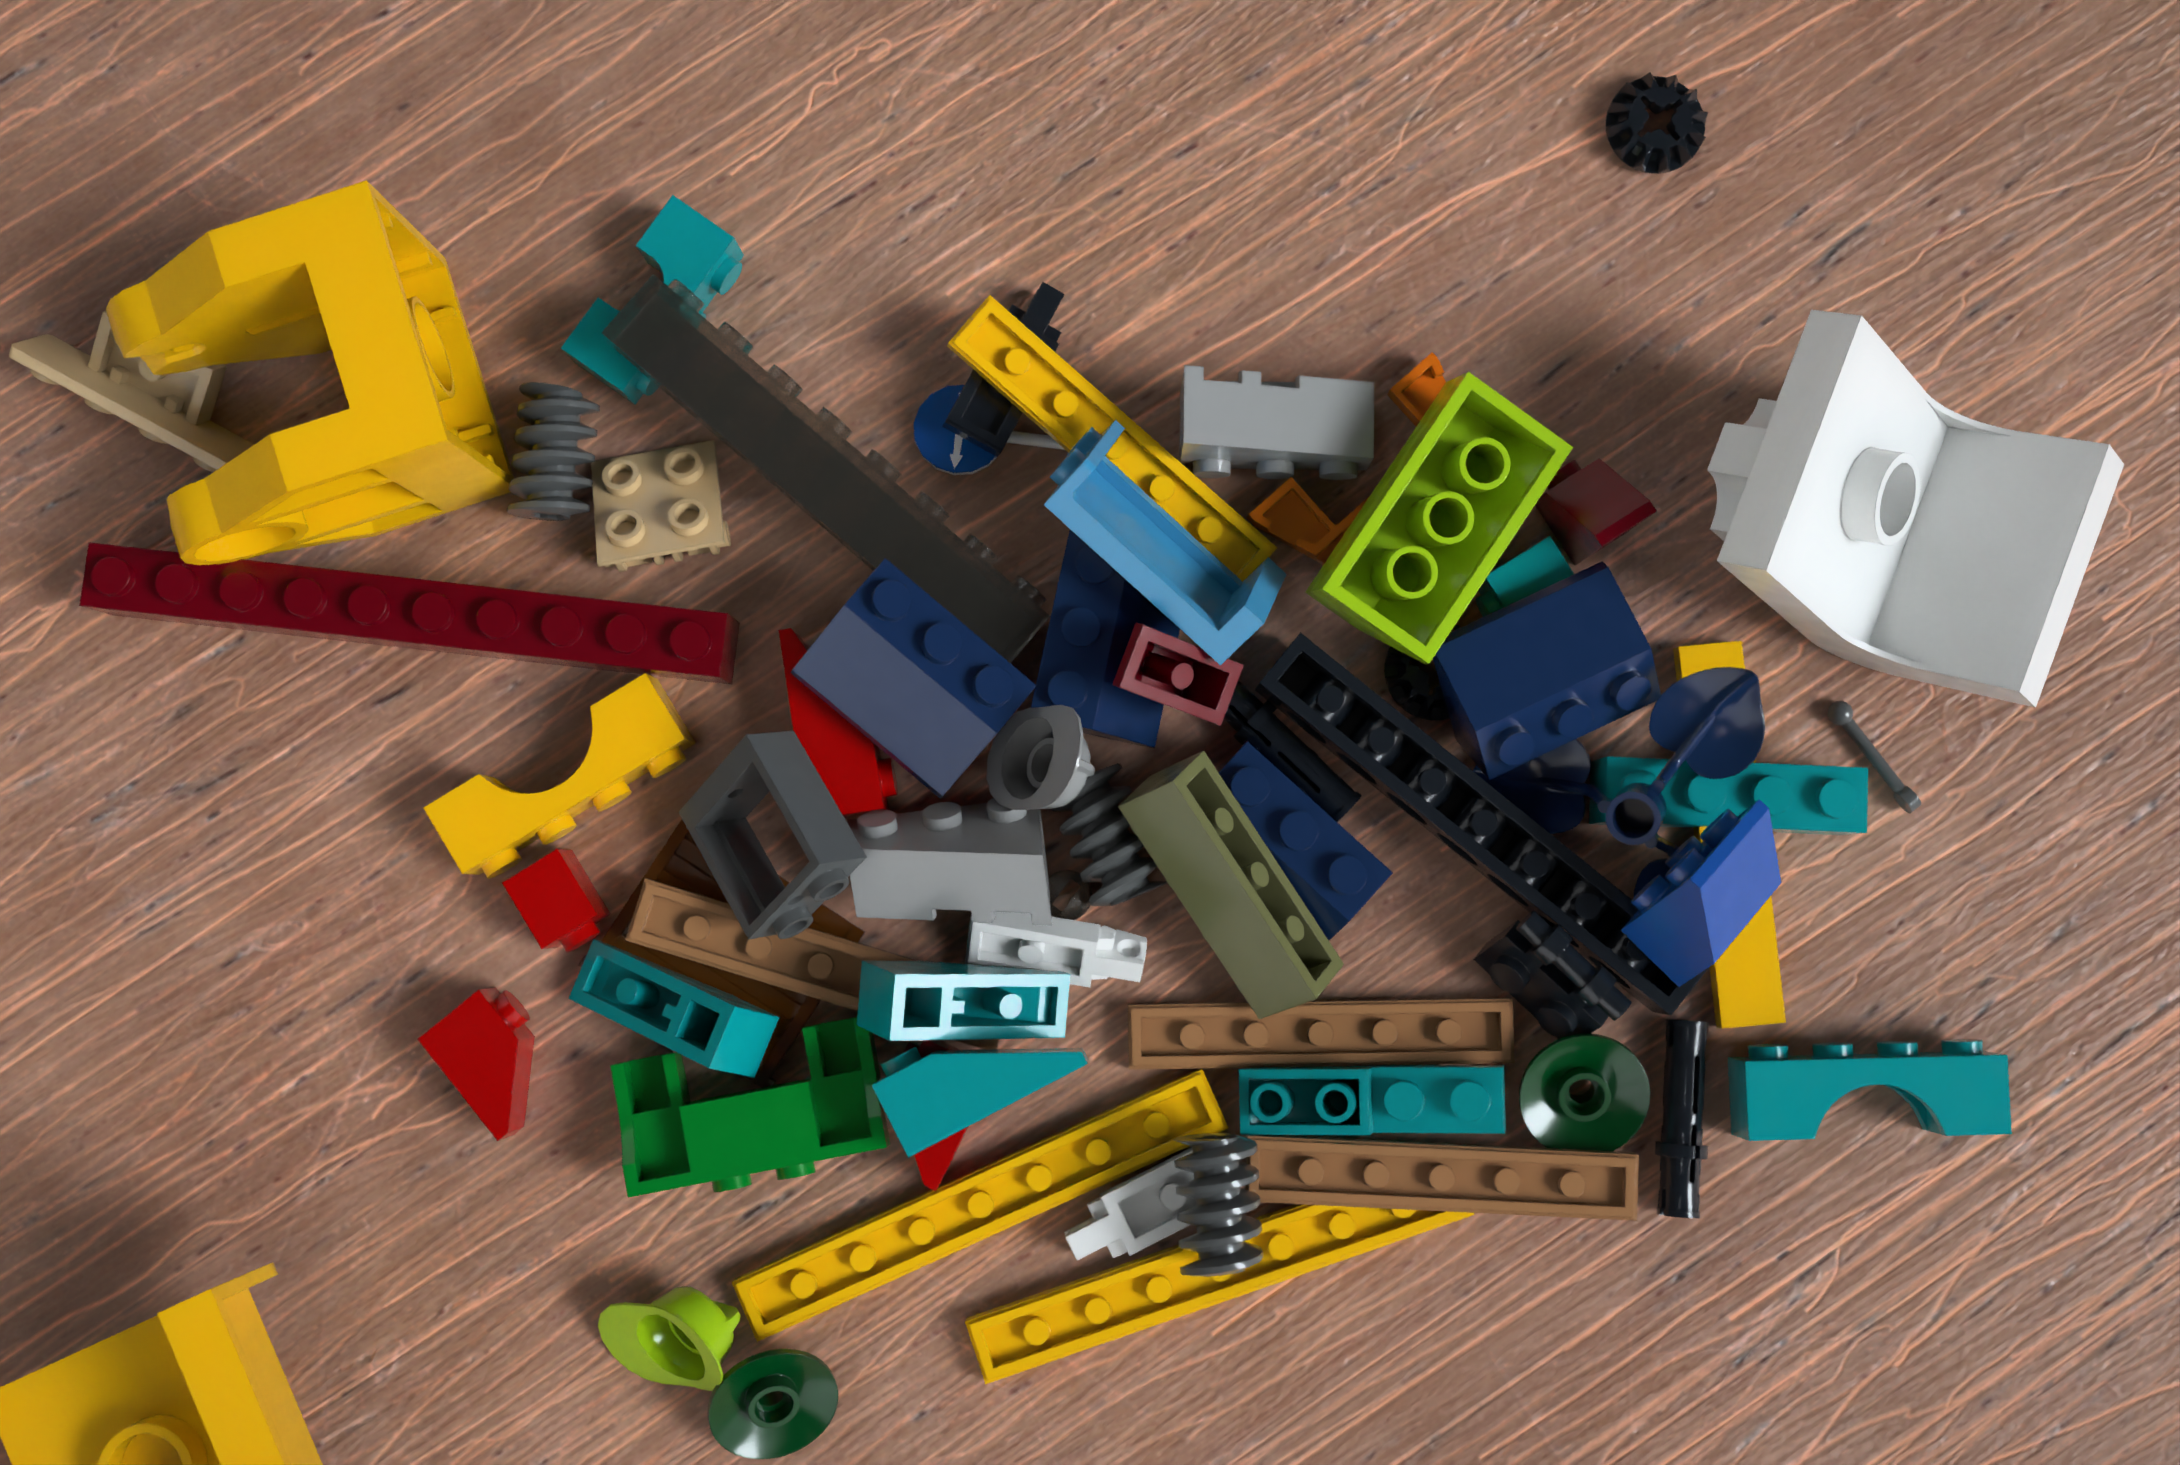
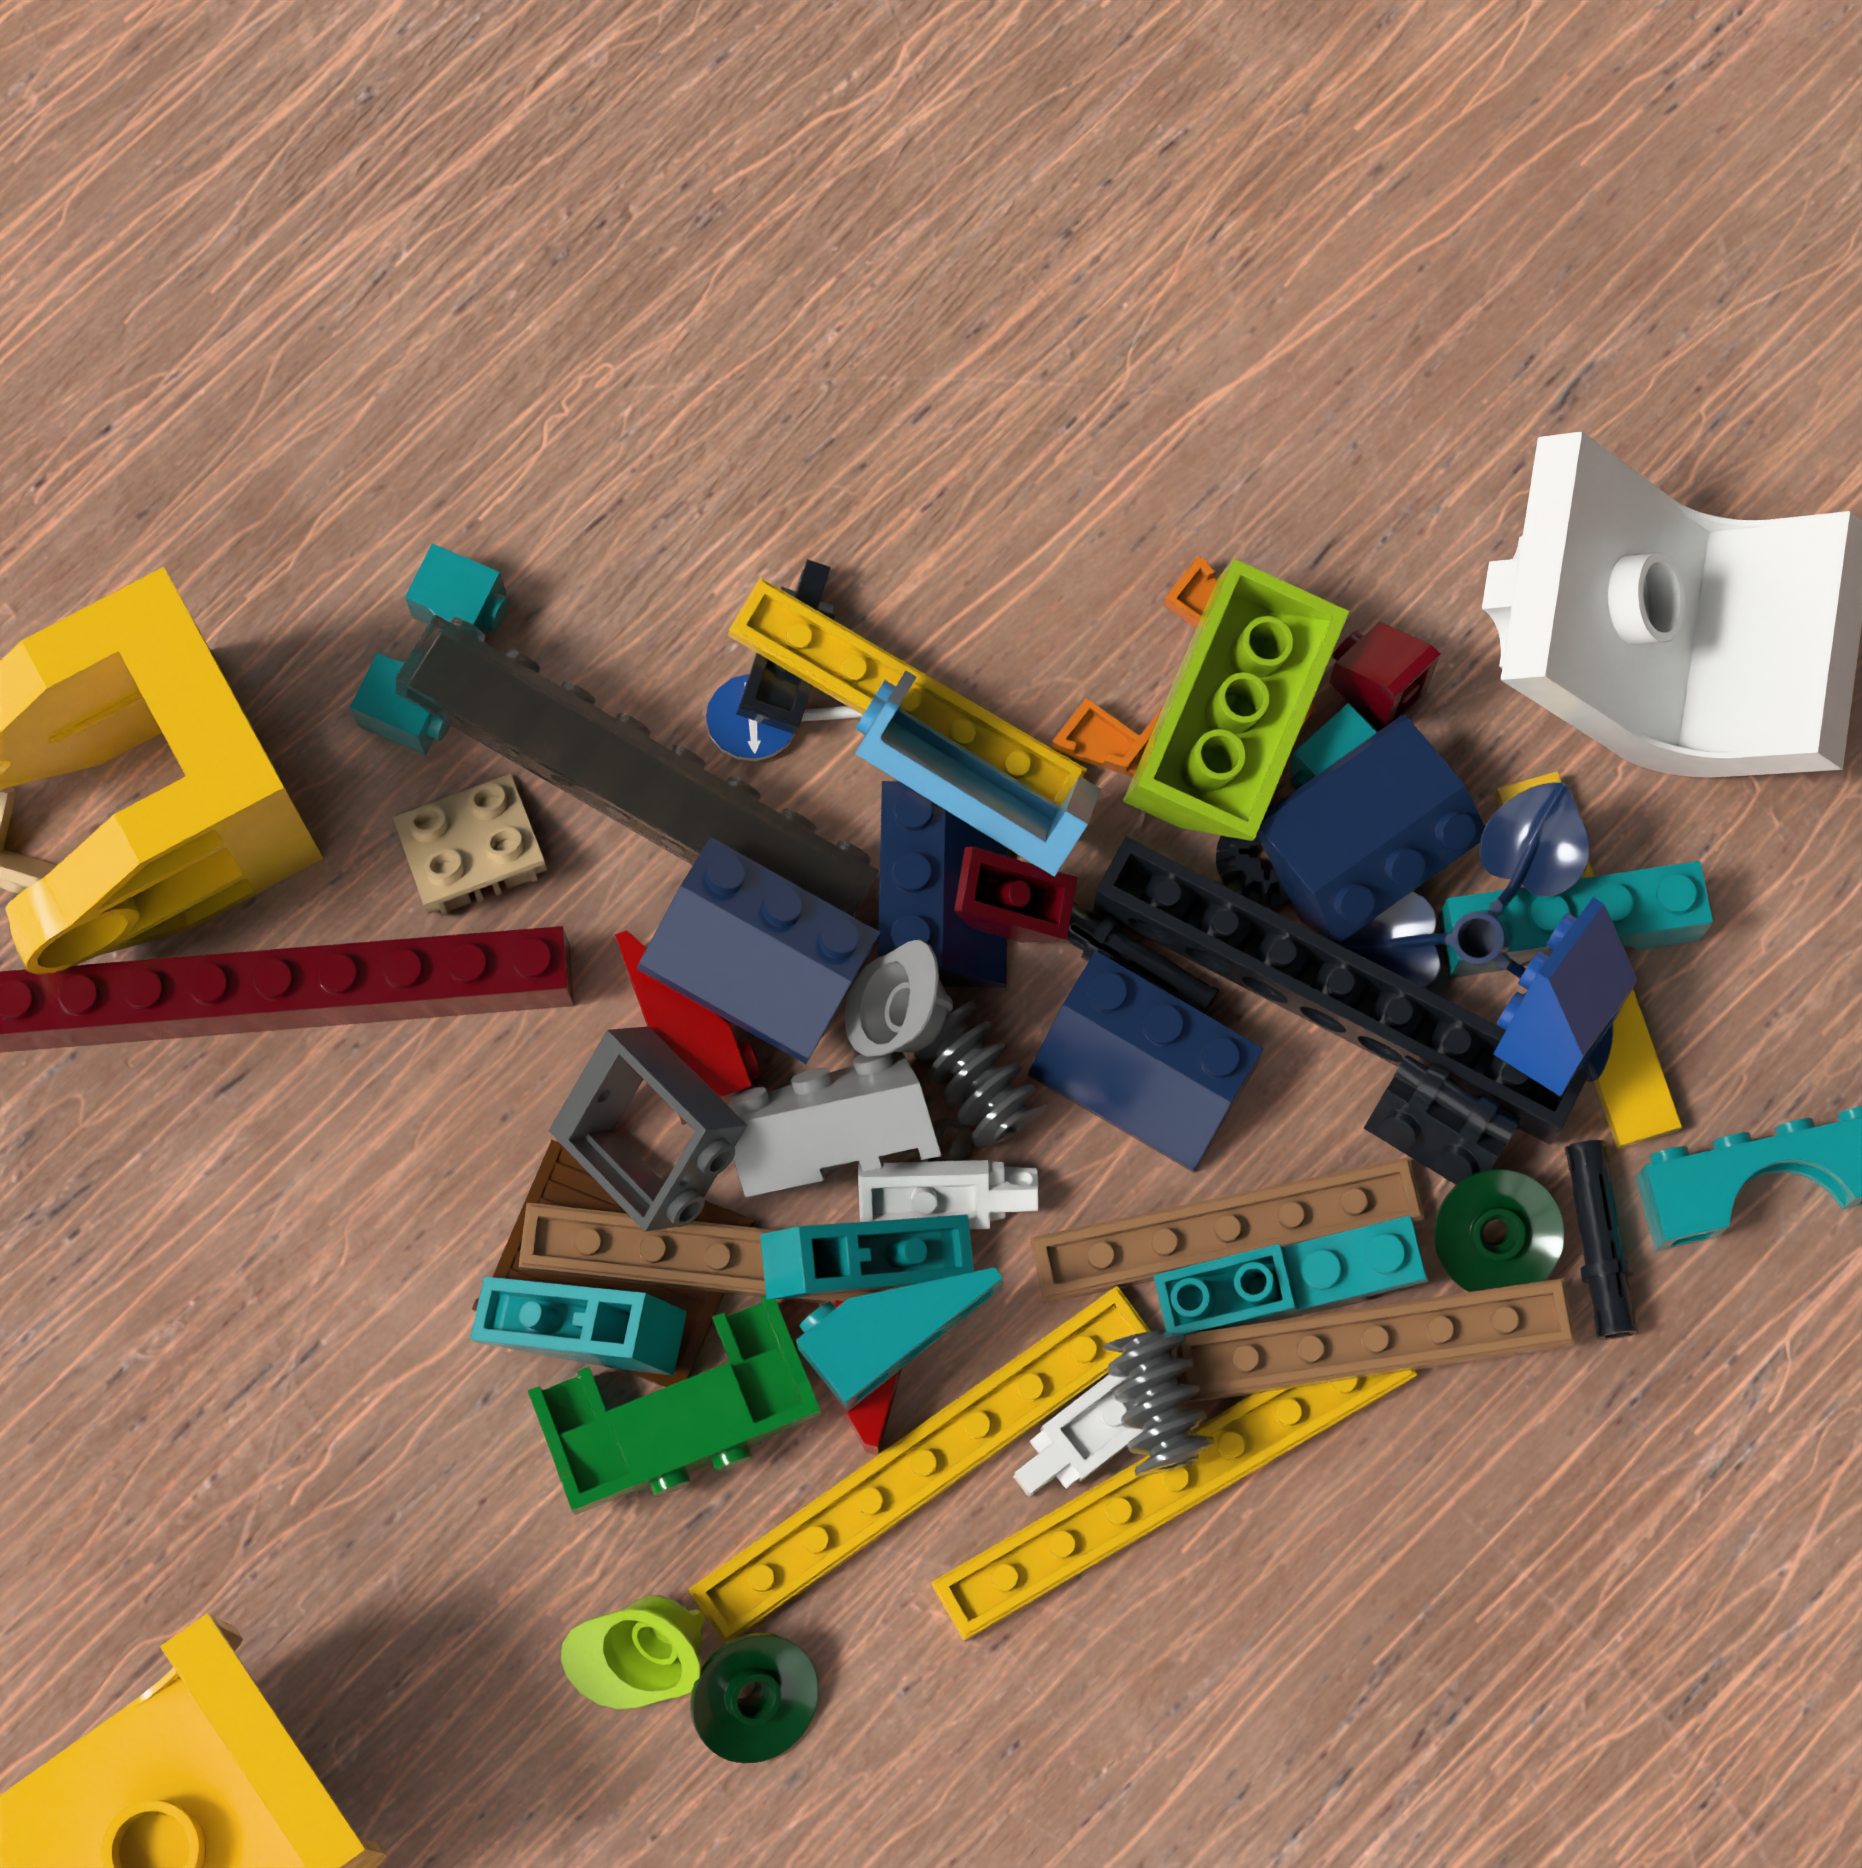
camera: 15 degrees left, 10 degrees down
red slope [417,987,535,1141] -> none
yellow arch [423,673,696,879] -> none
red brick [502,848,611,953] -> none
dark grey piece [506,382,600,521] -> none
olive brick [1118,750,1344,1019] -> none
light grey wedge [1179,365,1374,480] -> none
black gear [1605,72,1708,174] -> none
dark grey hinge [1827,701,1921,813] -> none

